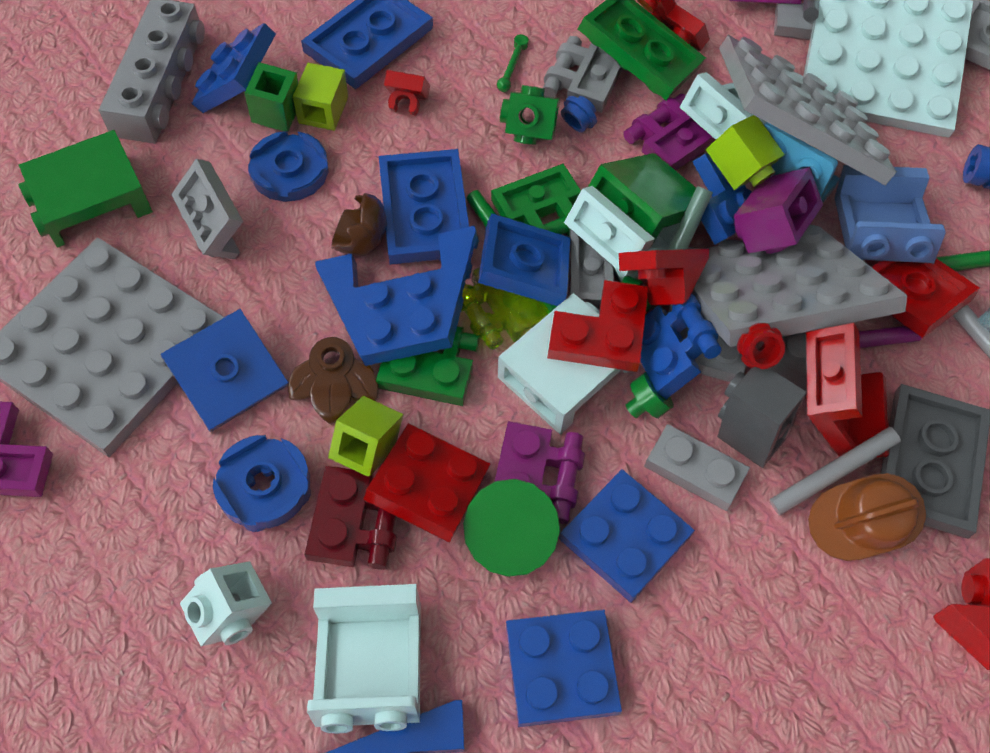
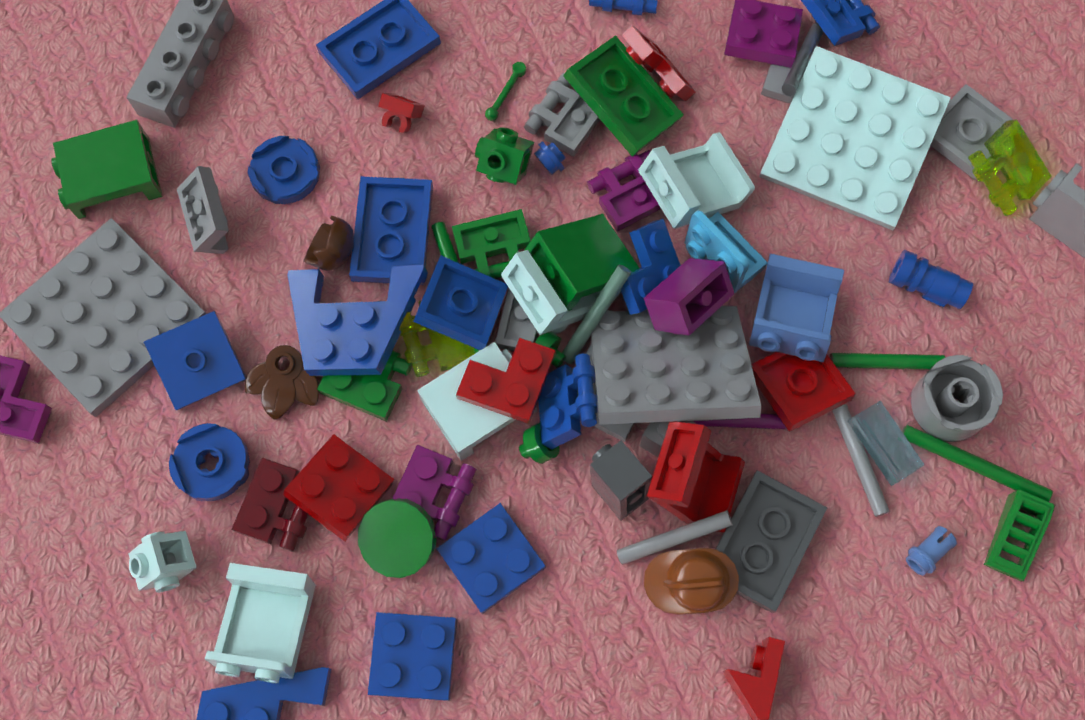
camera: 15 degrees right, 10 degrees up
blue plate [191,23,276,113] -> none
green brick [244,62,298,132] -> none
lime brick [293,62,348,131] -> none
lime brick [328,396,404,477] -> none
red slope [619,249,709,305] -> none
light grey plate [644,424,750,511] -> none
lime brick [705,115,785,190] -> none
light grey plate [719,35,897,186] -> none
red plate [737,323,785,369] -> none

